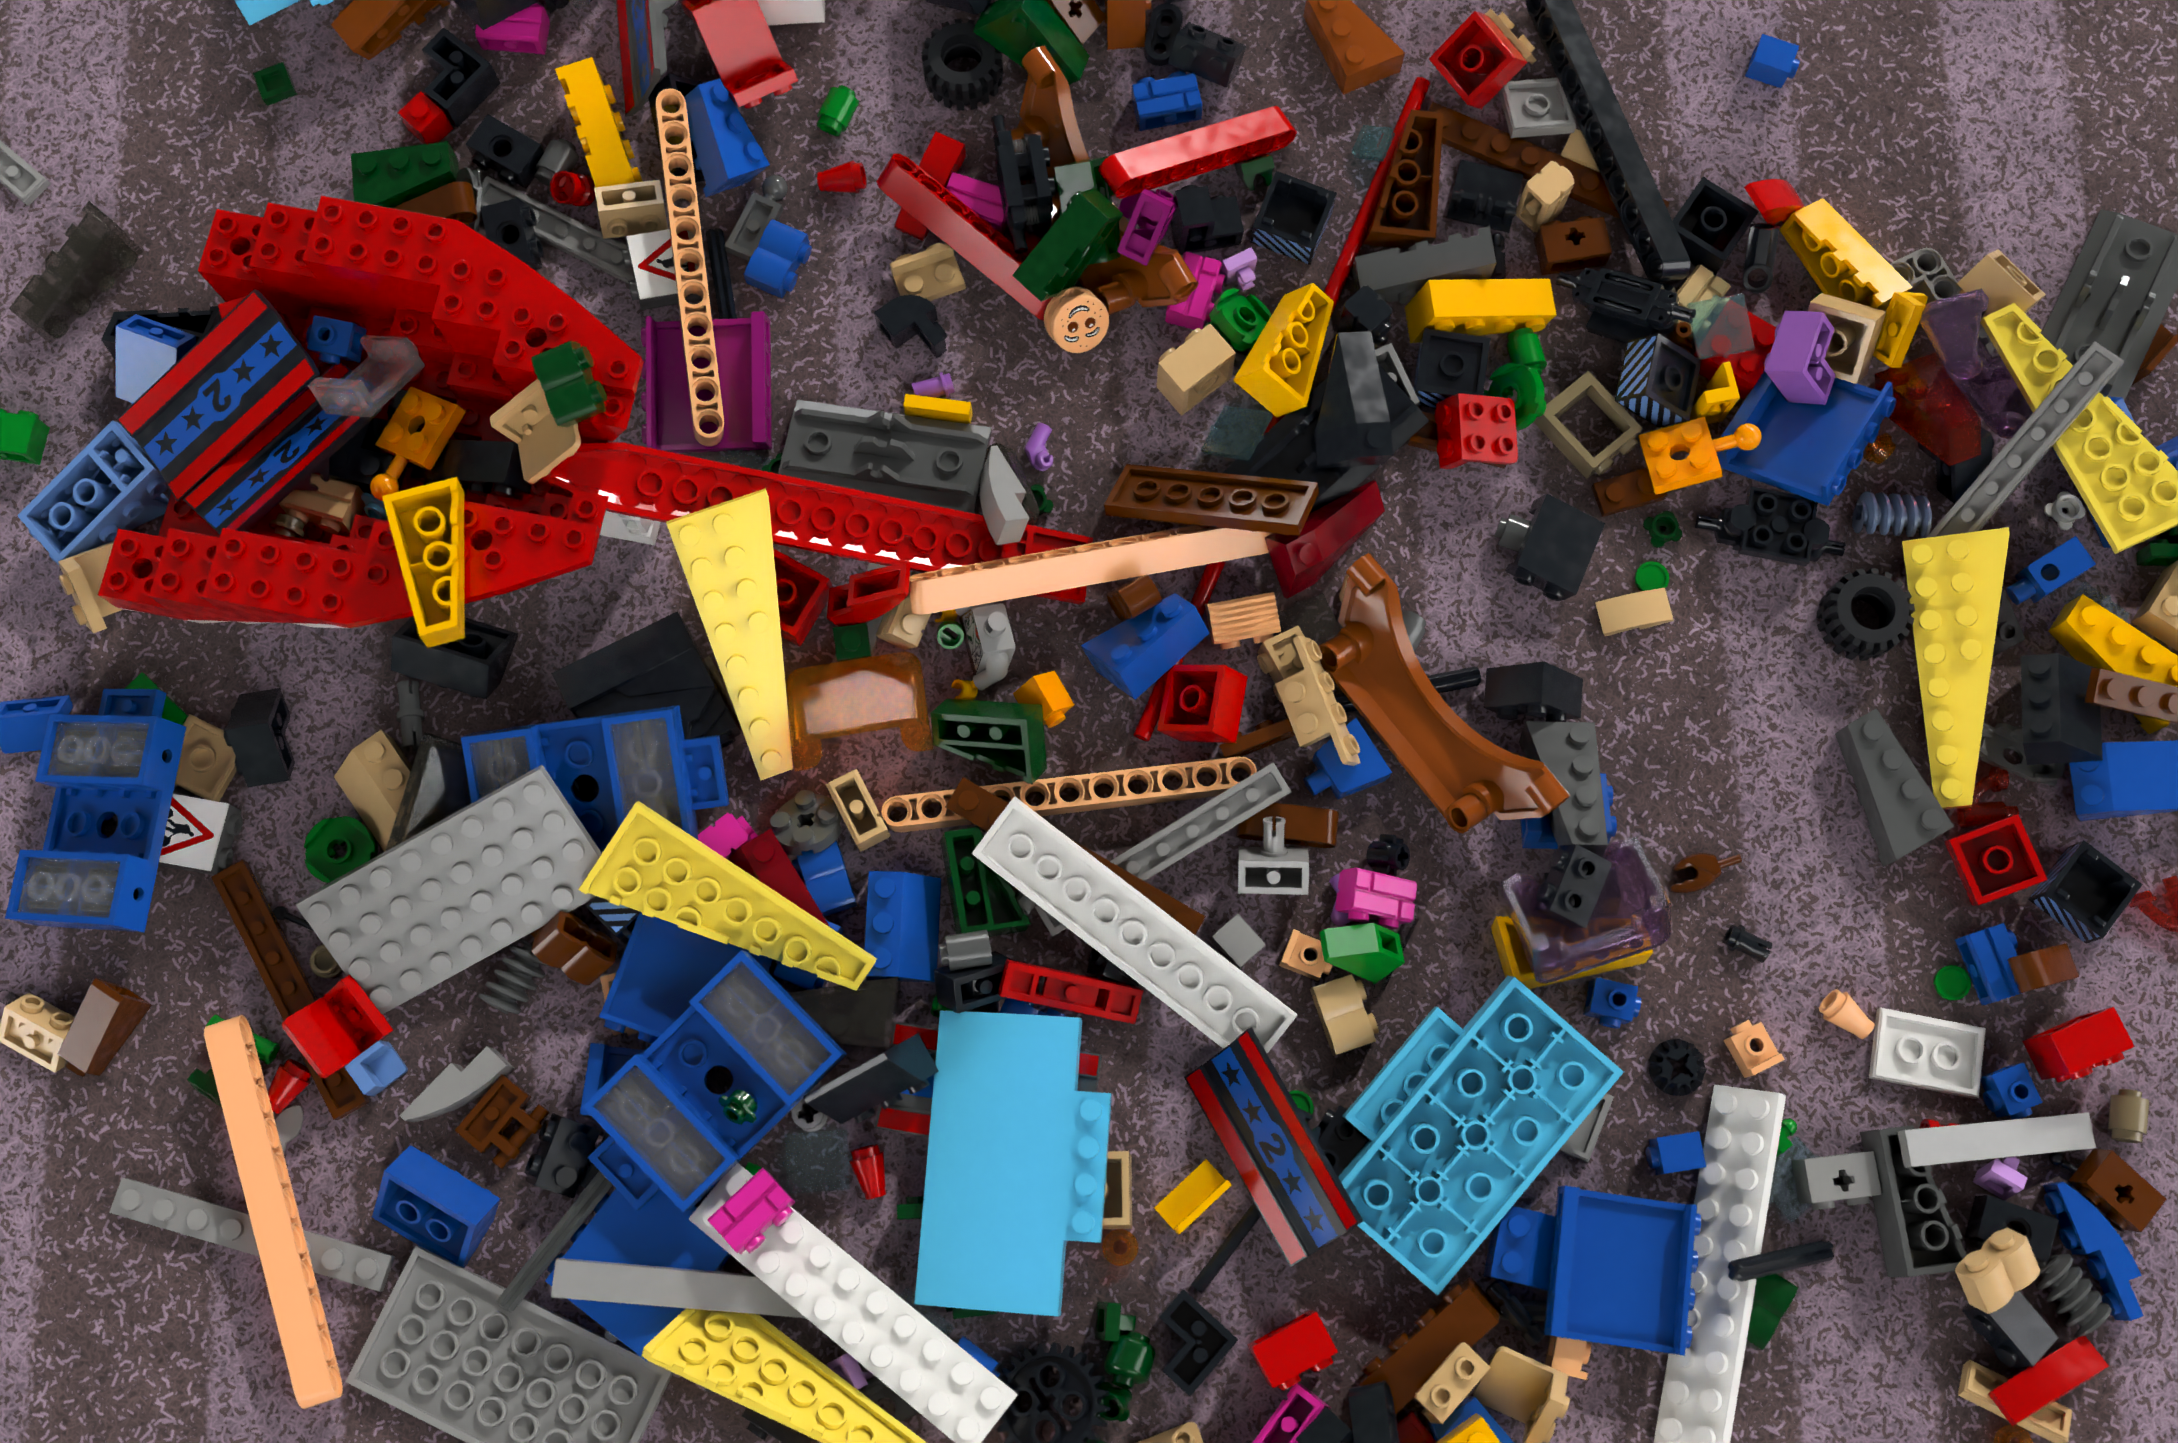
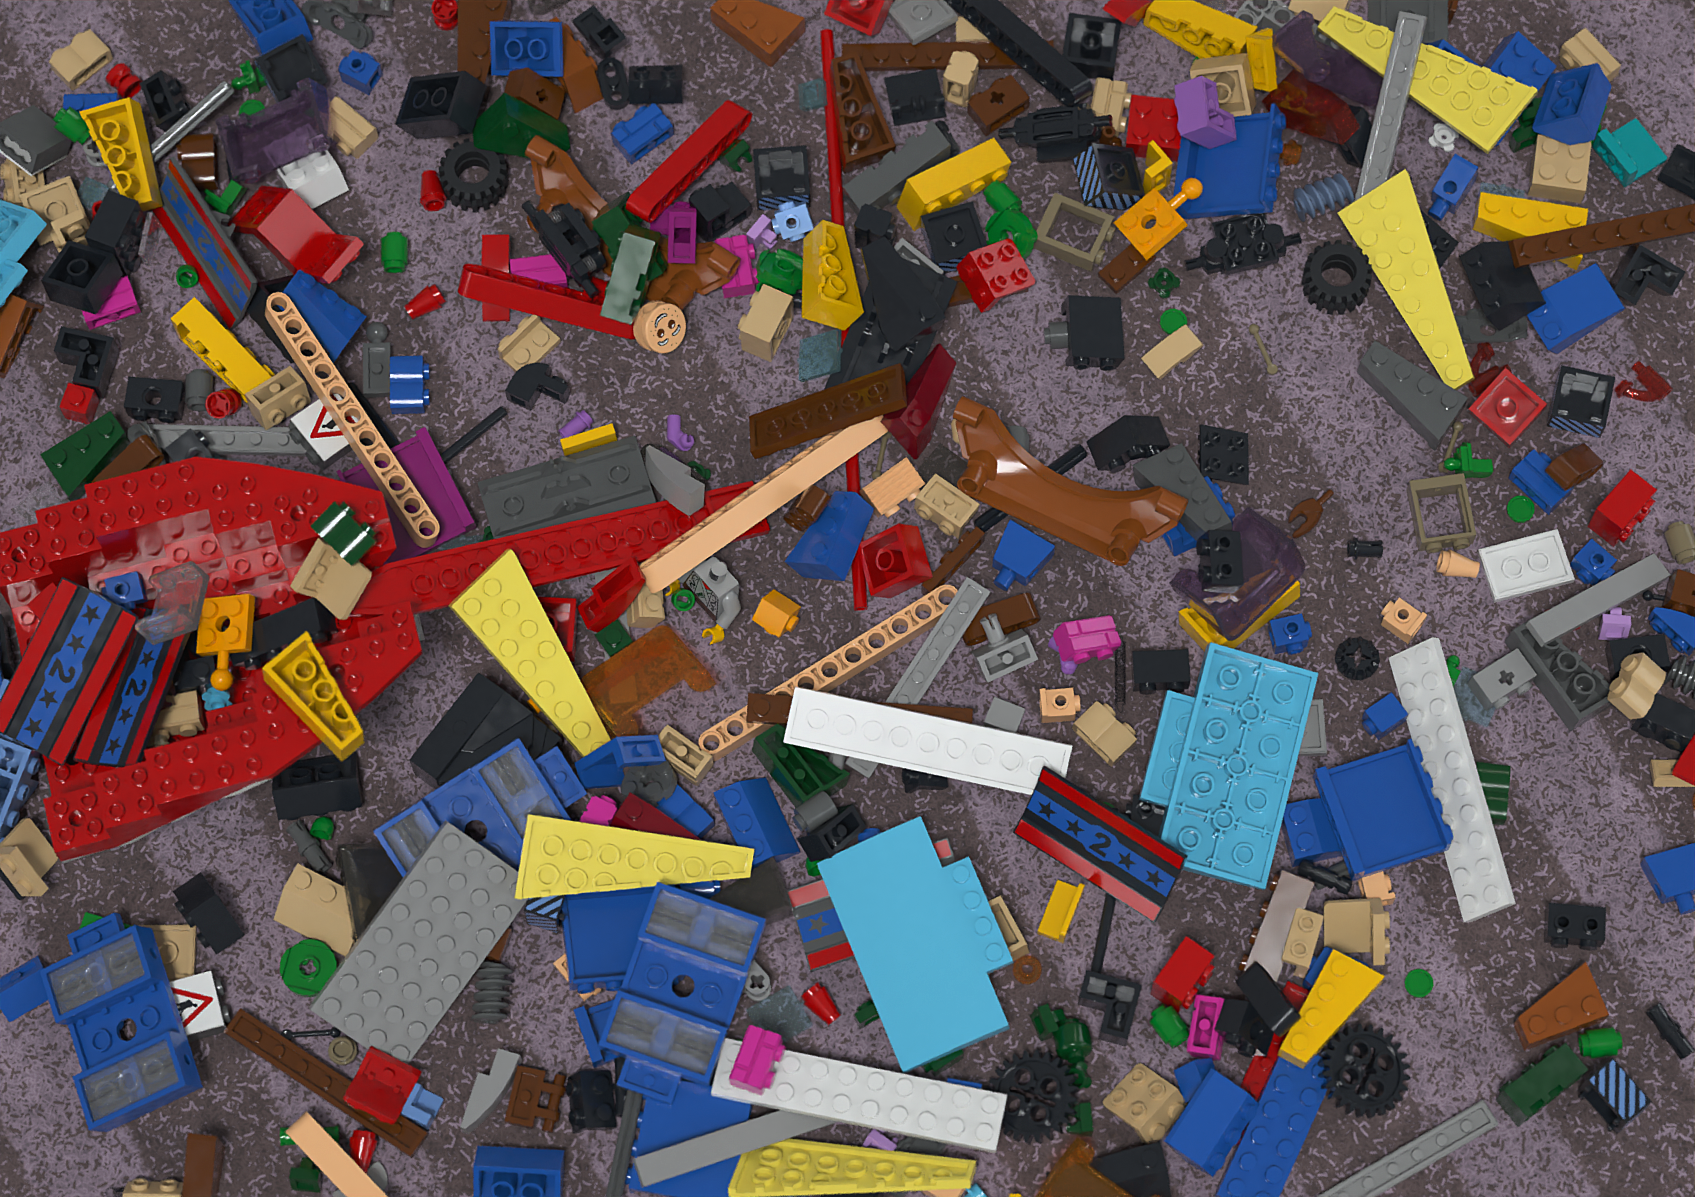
camera: 25 degrees left, 5 degrees down
reddish brown brick [531,911,618,985] -> none
dark green plate [719,1090,757,1125] -> none
black slope [803,1033,938,1124] -> none
dark green wedge [930,698,1047,784] -> none
red hinge [998,959,1144,1024] -> none
tan bracket [1275,636,1360,766] -> none
green slope [1319,923,1405,983] -> none
black gear [1366,834,1410,877] -> none
clear light blue piece [1687,293,1755,360] -> none
black axle [1727,1240,1835,1282] -> none
black piece [1742,223,1780,294] -> none
none -> green hinge [176,264,198,288]
none -> green hinge [310,816,334,840]
none -> red cone [420,170,446,211]
none -> black bar [440,406,507,464]
none -> blue panel [574,735,666,789]
none -> light blue brick [771,200,814,242]
none -> dark tan hinge [872,431,892,480]
none -> black brick [1131,649,1190,695]
none -> green brick [1149,1005,1189,1049]
none -> black hinge [1198,424,1249,485]
none -> dark tan hinge [1248,324,1278,375]
none -> dark tan window [1406,473,1476,553]
none -> dark tan hinge [1438,421,1464,473]
none -> green piece [1444,442,1493,479]

